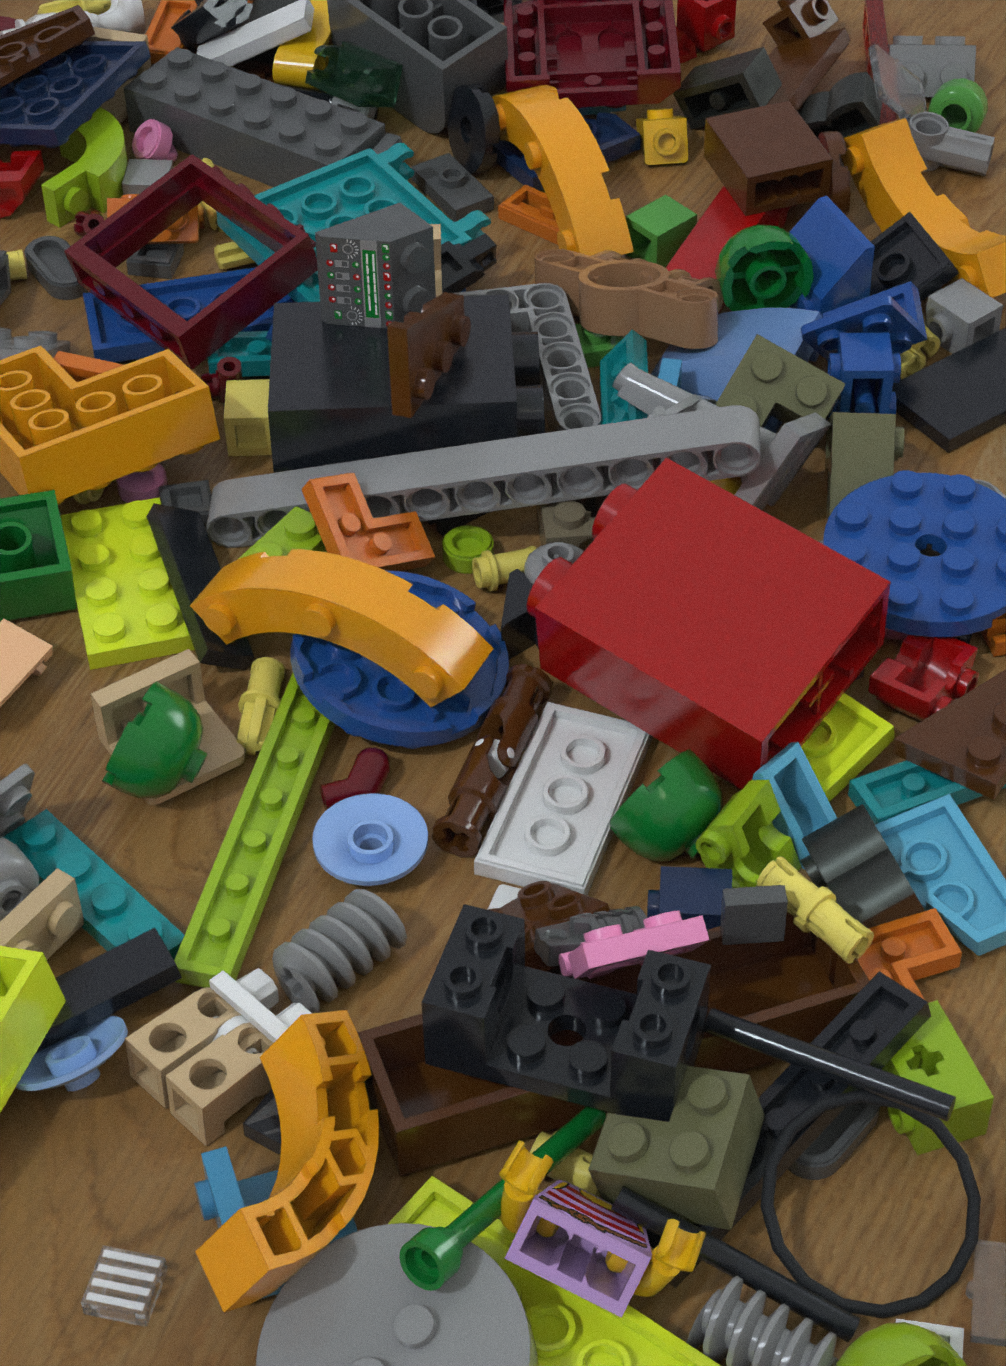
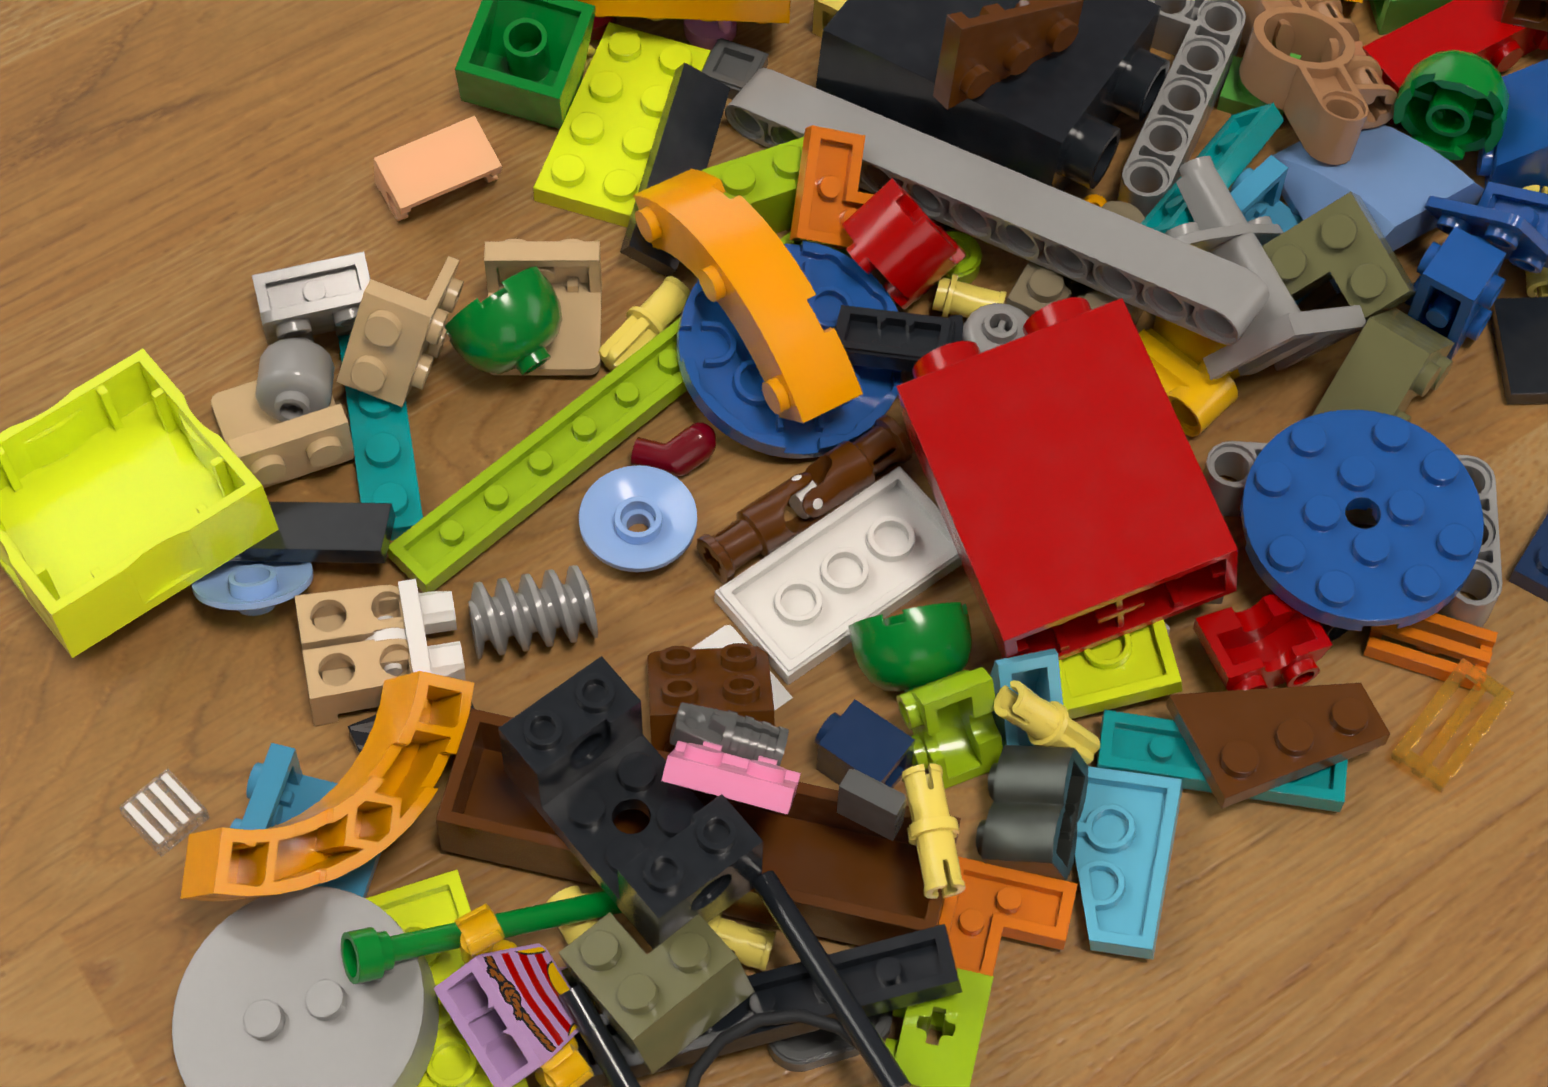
camera: 30 degrees right, 15 degrees up
none -> tan bracket [336,256,464,407]
none -> black plate [835,305,955,372]
none -> red cylinder [842,178,966,309]
none -> light yellow axle [994,680,1100,765]

